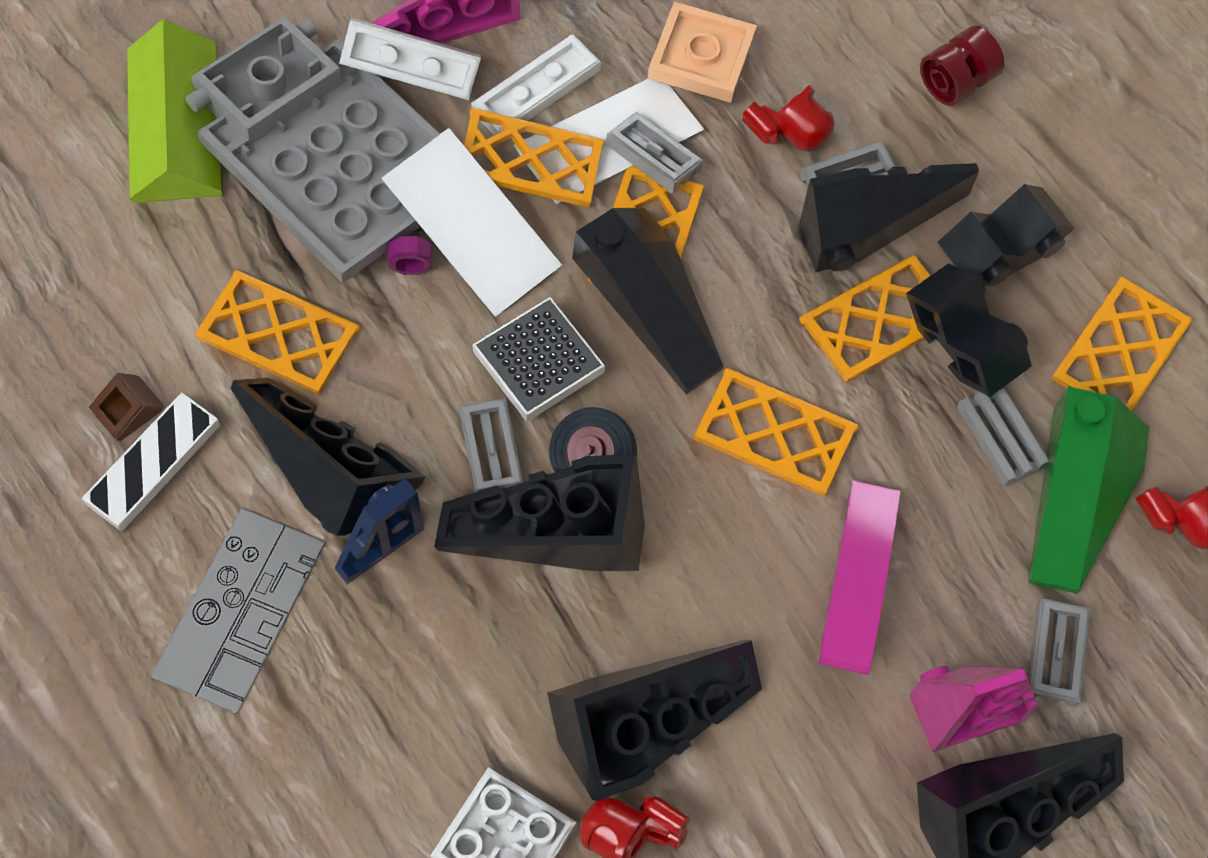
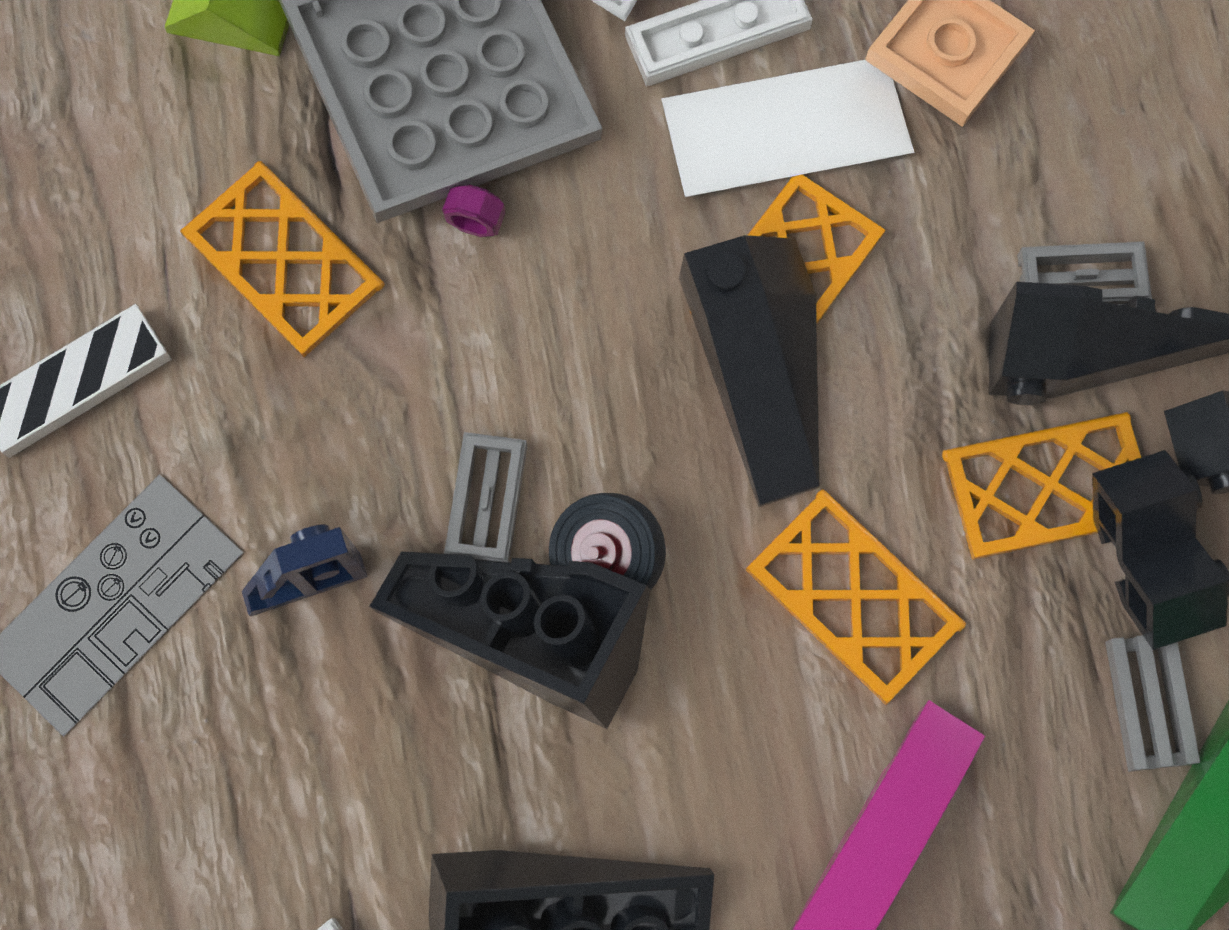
camera: 25 degrees right, 10 degrees up
reddish brown slope [89,373,164,441] -> none
black wedge [230,378,426,536] -> none
white sticker [381,128,562,317] -> none
light orange window [464,108,605,208] -> none
tile [473,297,605,422] -> none
light grey tile [605,112,703,194] -> none
red piece [741,85,835,152] -> none

